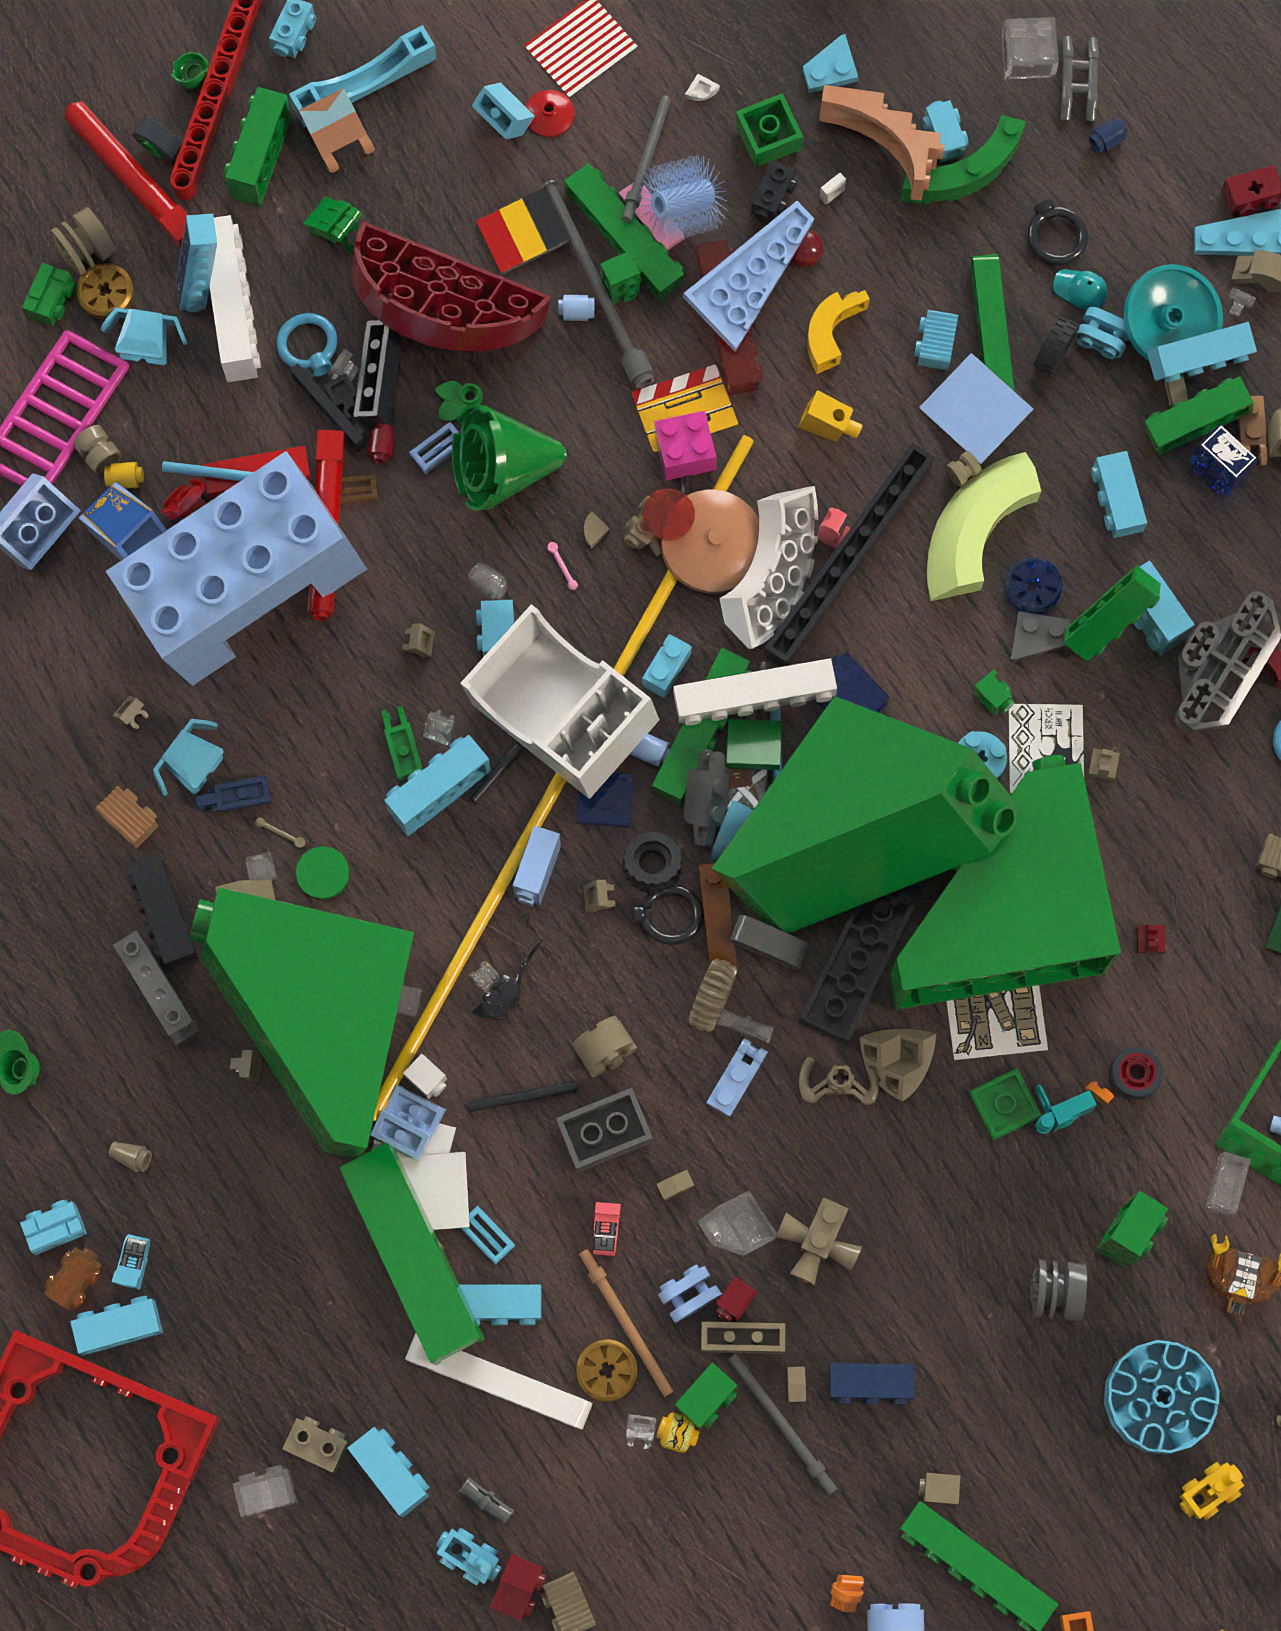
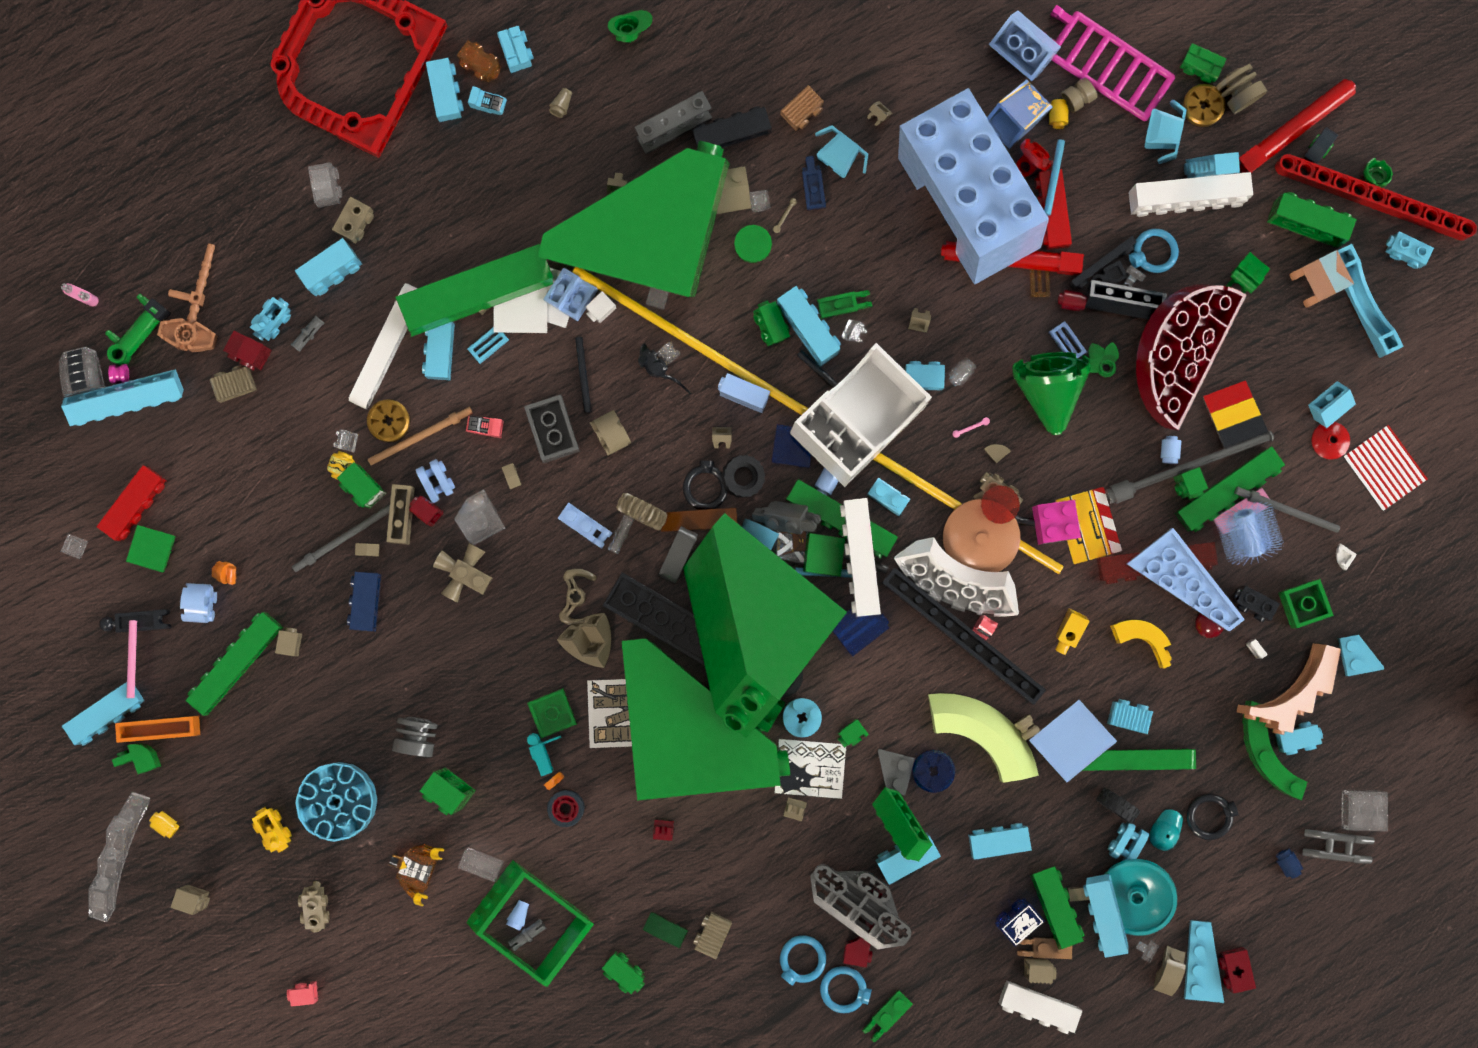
camera: 95 degrees right, 10 degrees up
none -> green brick [753,301,790,347]

